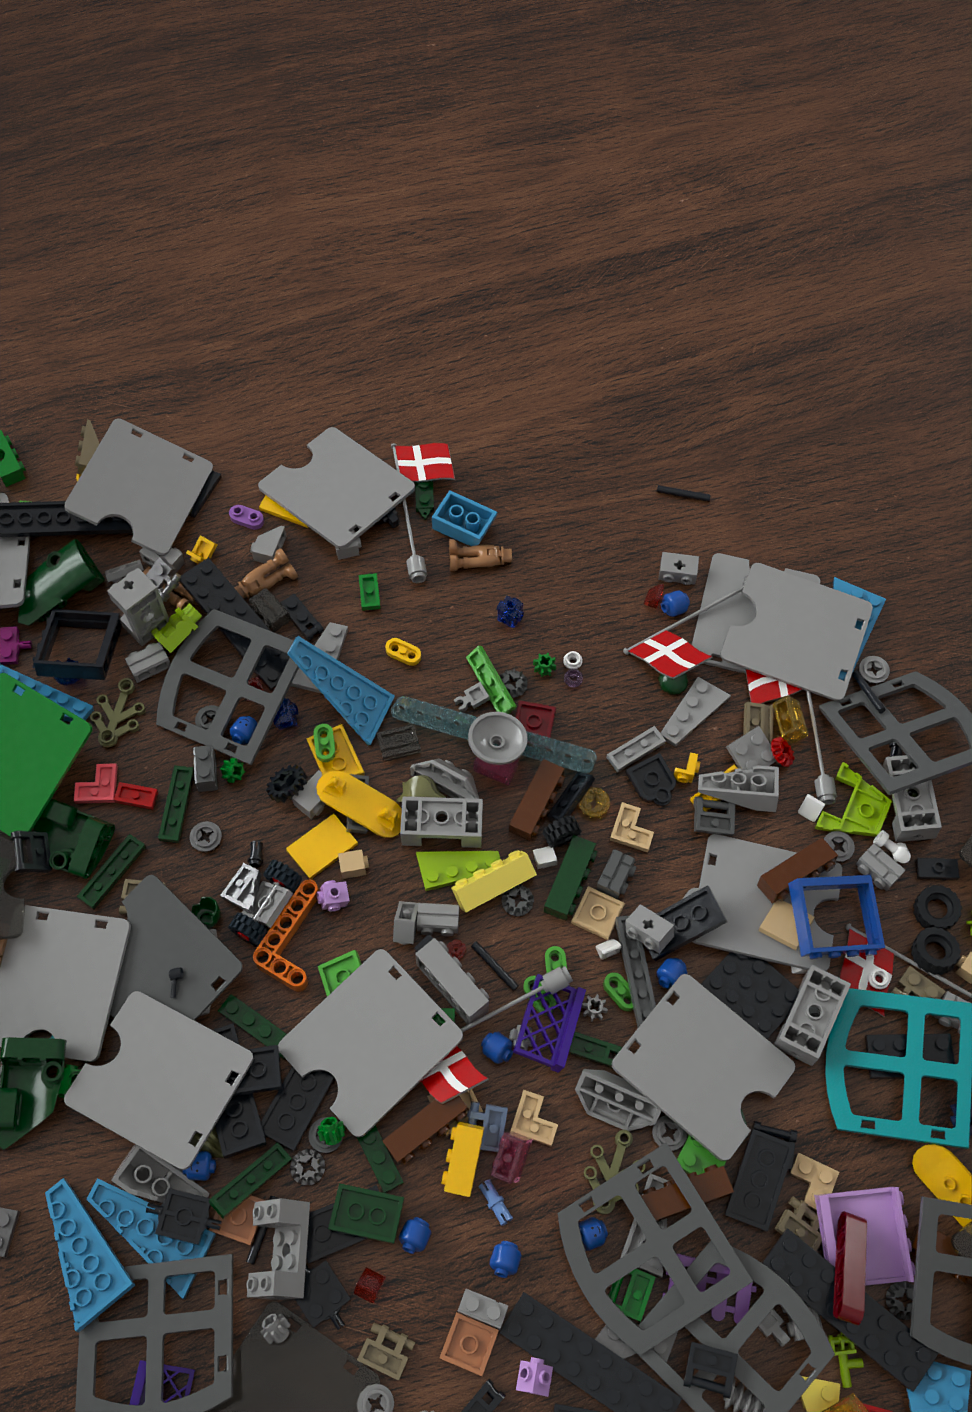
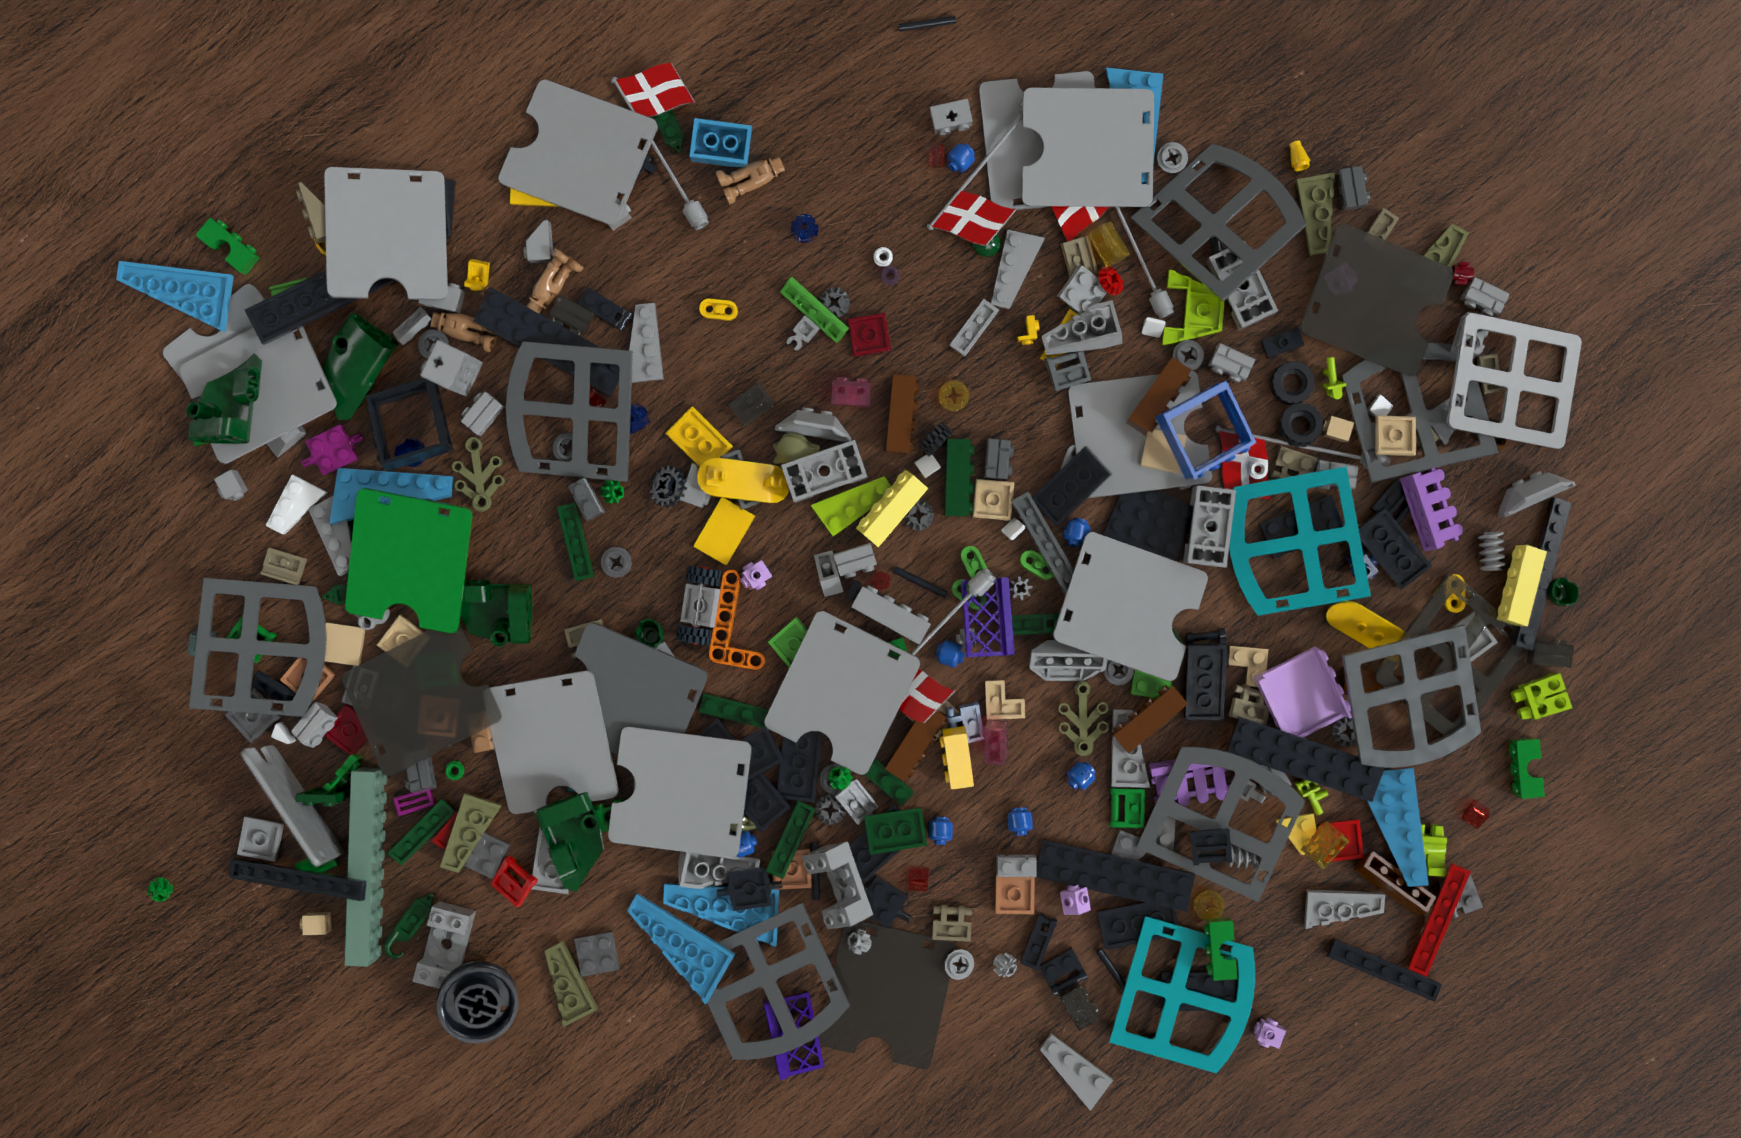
camera: 20 degrees left, 25 degrees up
black plate [11,831,52,873] -> none
coral plate [74,763,118,804] -> none
dark green plate [77,834,146,910] -> none
red plate [114,782,158,810] -> none
flat silver plate [146,557,181,602] -> none
lime hips [151,603,202,653] -> none
black hand [169,967,184,998] -> none
flat silver wing [220,863,261,913] -> none
medium lavender plate [229,505,264,530] -> none
blue head [230,716,257,745] -> none
black pin [247,841,264,868] -> none
dark azure wing [287,636,395,745] -> none
bright green plate [314,724,336,762] -> none
tan brick [338,849,369,879] -> none
green plate [359,573,381,611] -> none
clear light blue beam [391,696,597,773] -> none
light grey dish [468,712,527,765] -> none
medium blue pin [478,1179,513,1226] -> none
green gear [533,653,557,677] -> none
black tile [547,771,595,822] -> none
dark grey window [557,1143,753,1355] -> none
tan plate [610,802,654,852] -> none
black plate [625,753,676,806] -> none
light grey brick [625,904,674,953] -> none
dark red beam [833,1211,867,1325] -> none
black bar [852,671,886,713] -> none
white leg [873,830,911,863] -> none
none -> flat silver plate [834,777,879,825]

